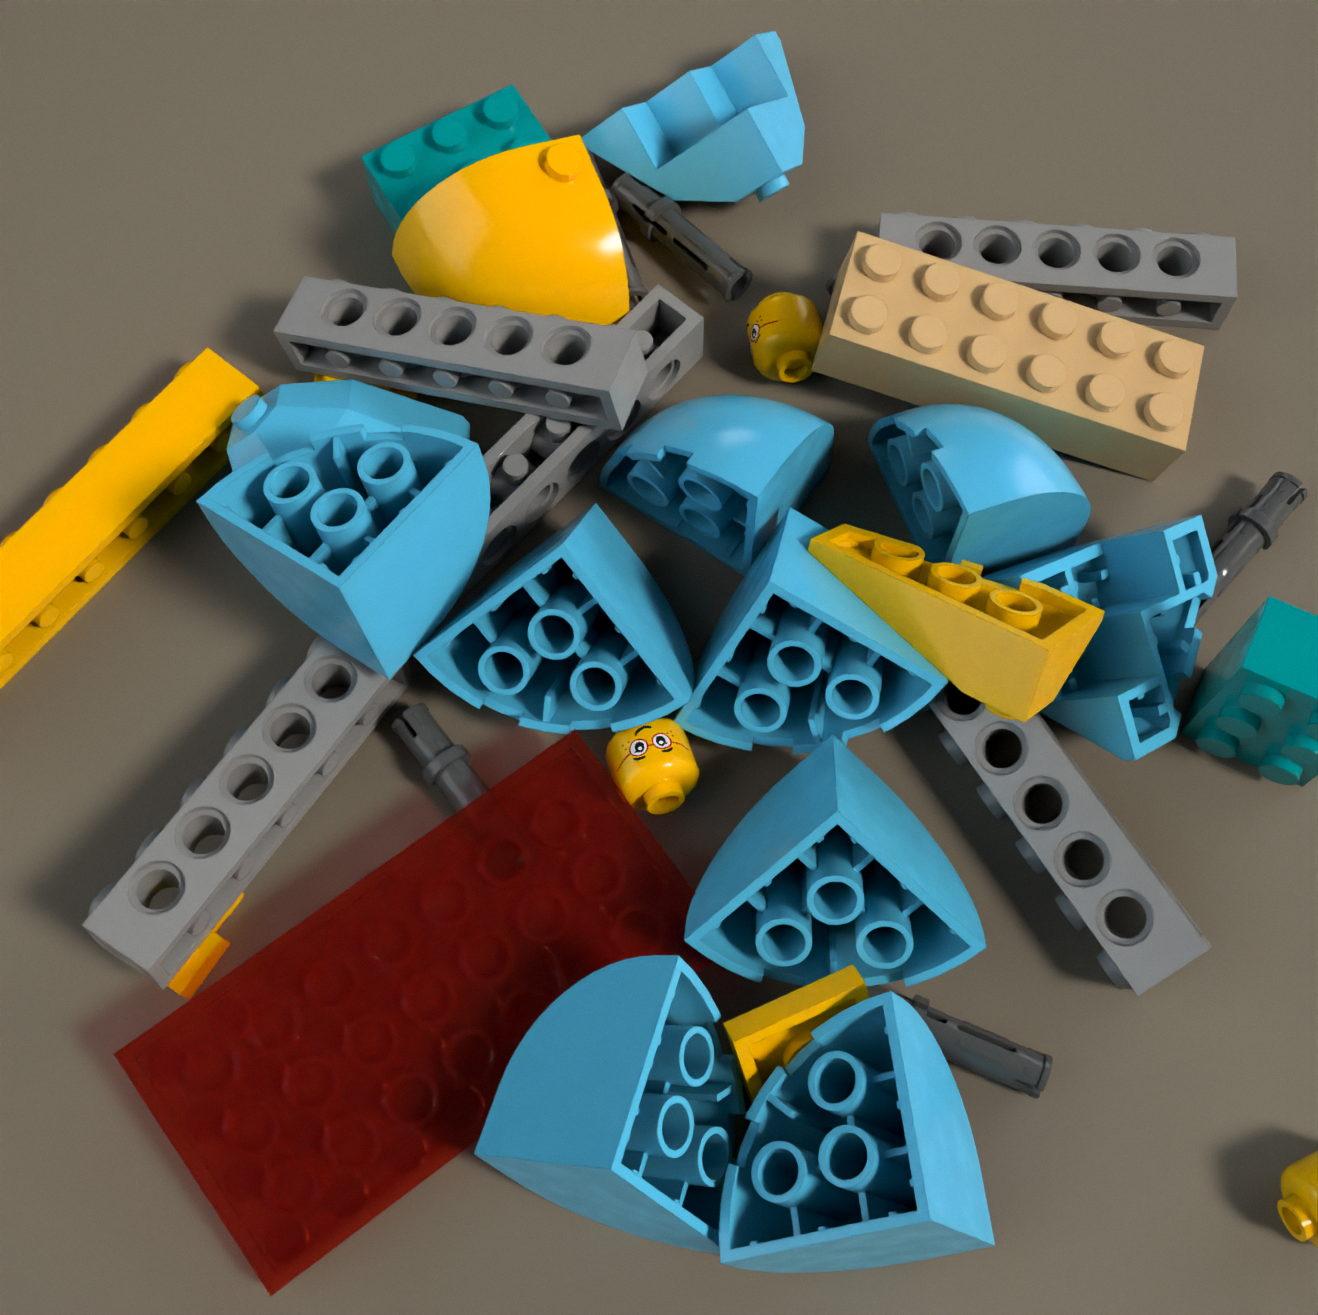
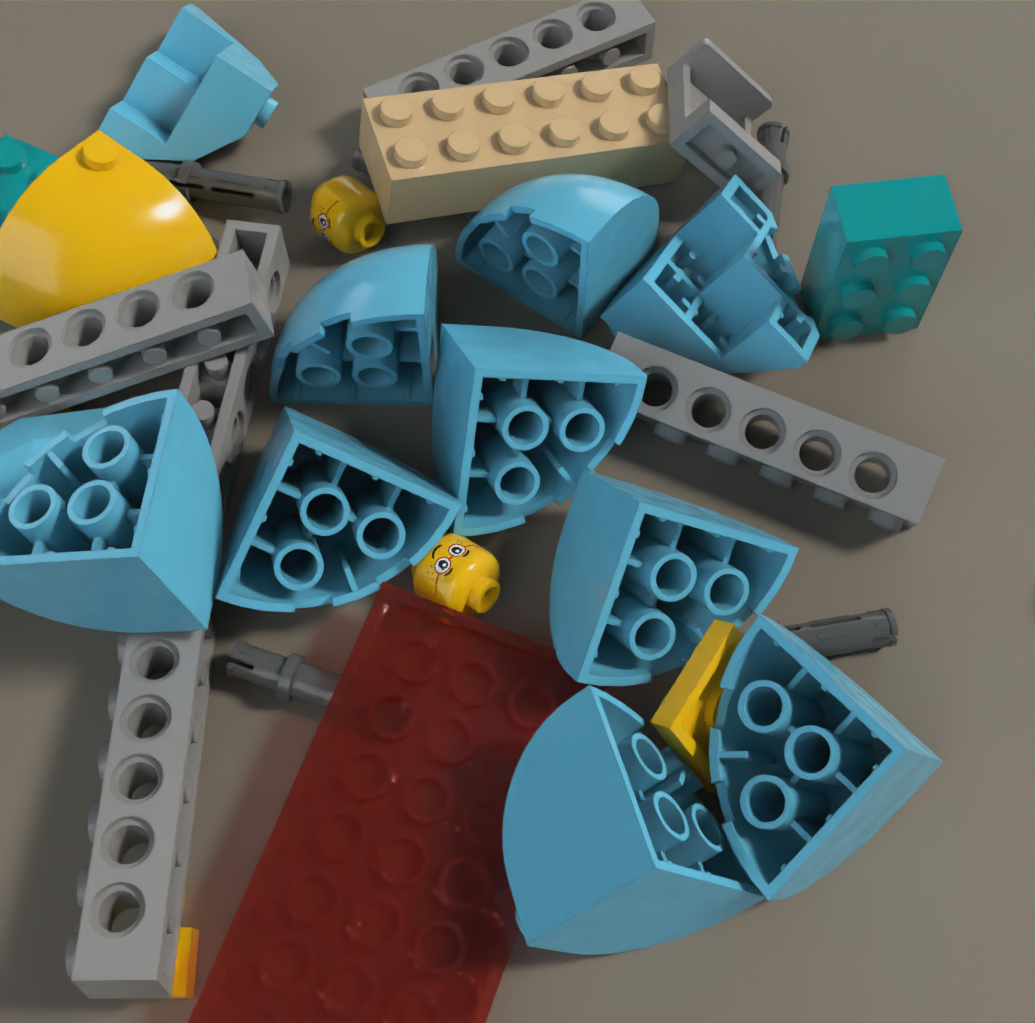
camera: 35 degrees left, 5 degrees down
yellow wedge [807,523,1105,723] -> none
none -> light grey panel [667,38,782,194]

